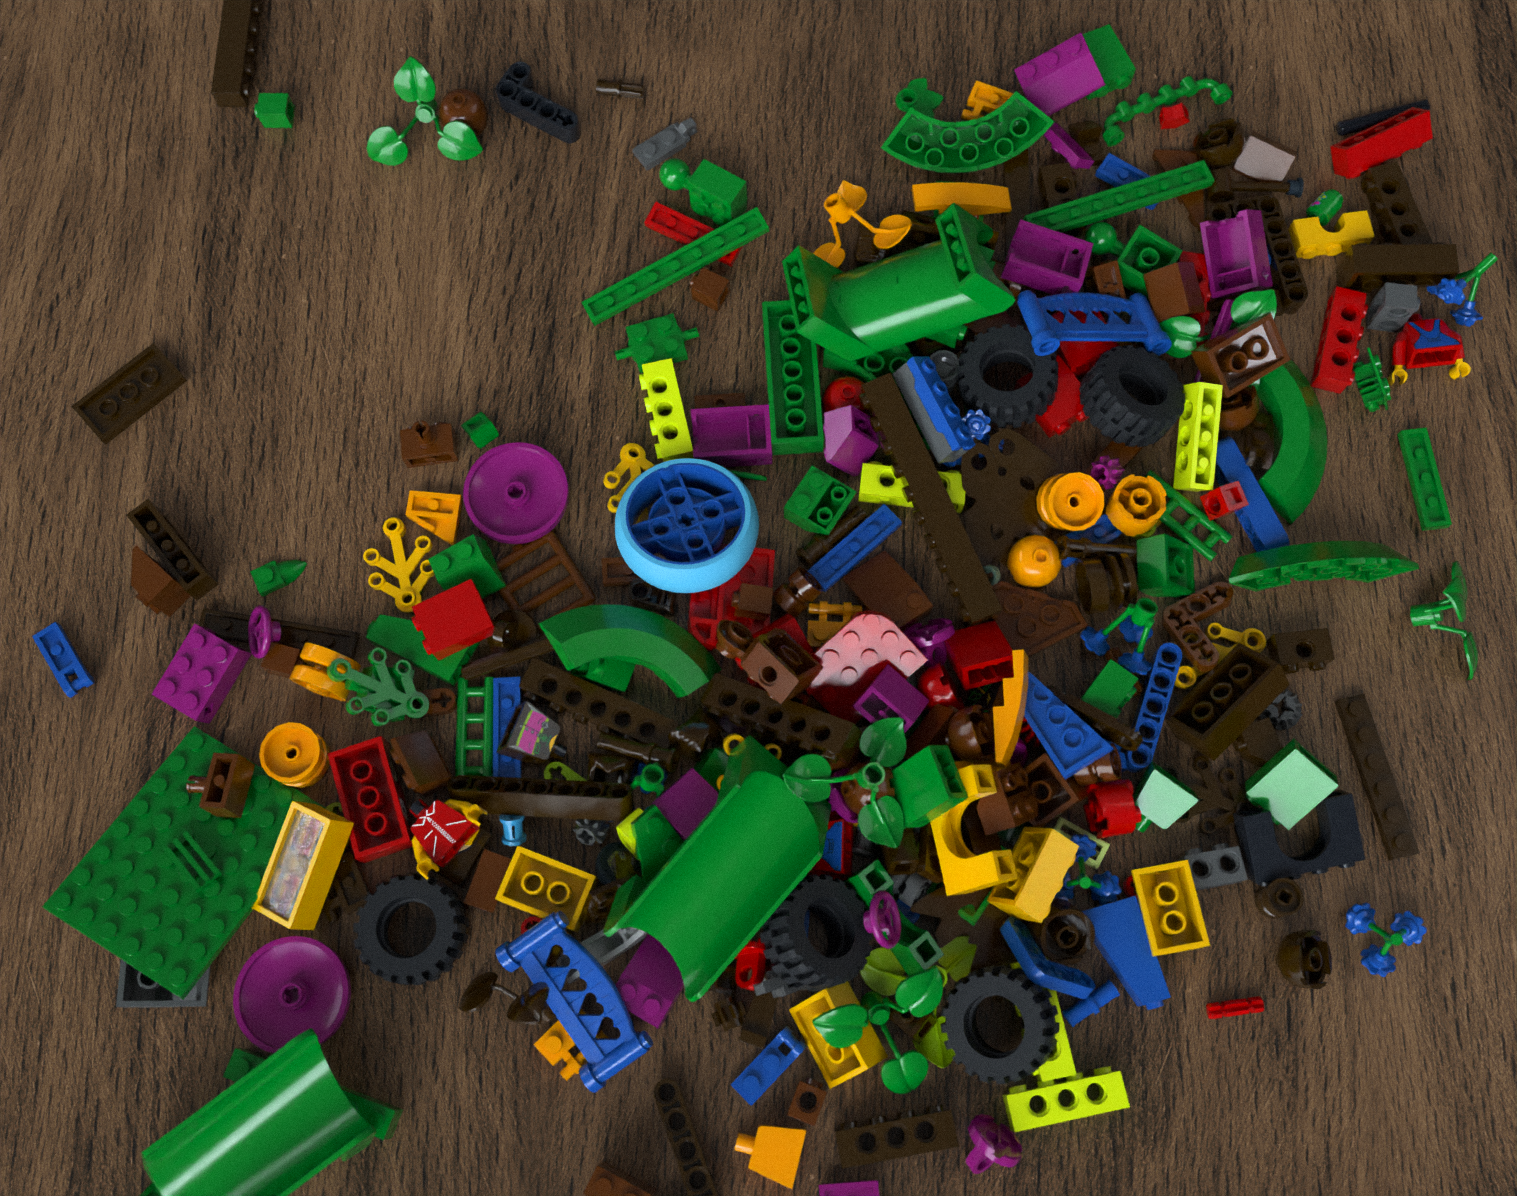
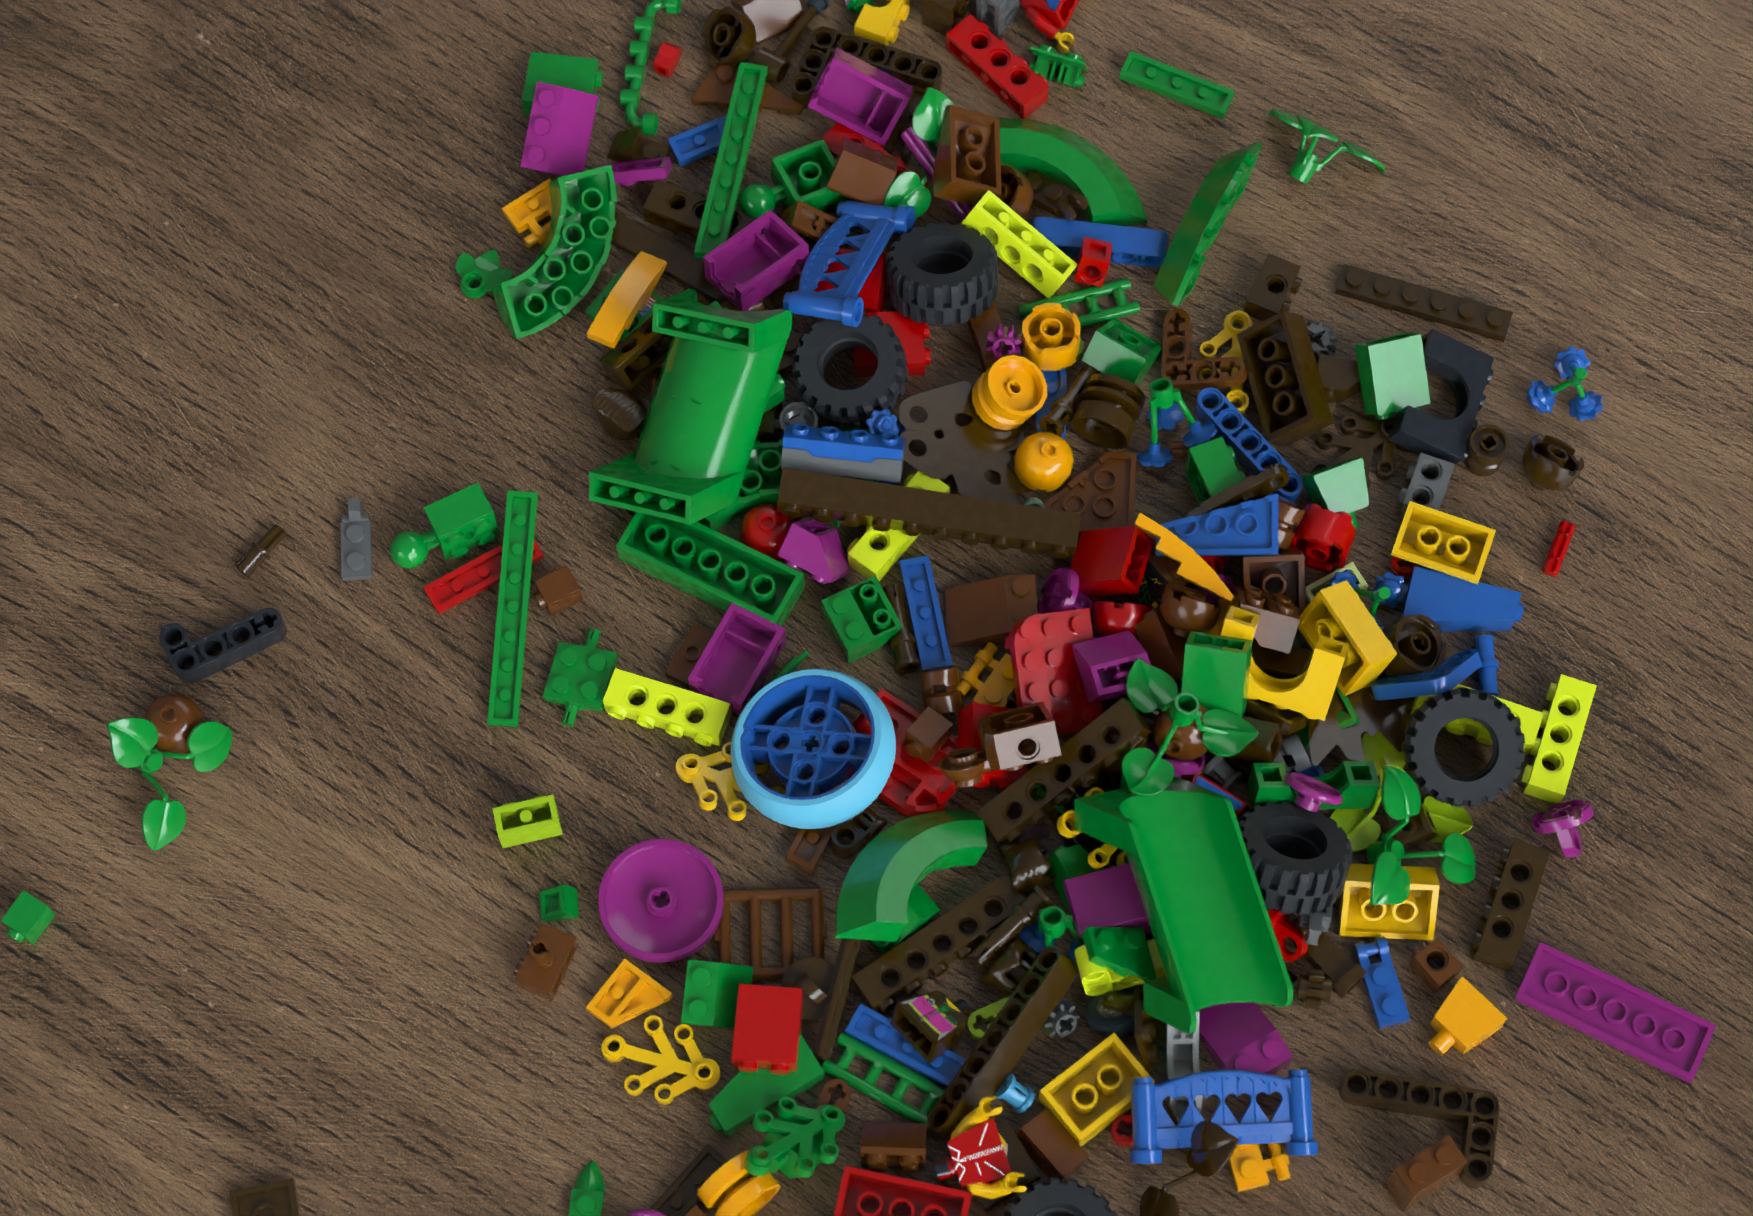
camera: 60 degrees left, 5 degrees down
light orange plant [813,180,912,268] -> none
none -> lime brick [492,795,563,848]

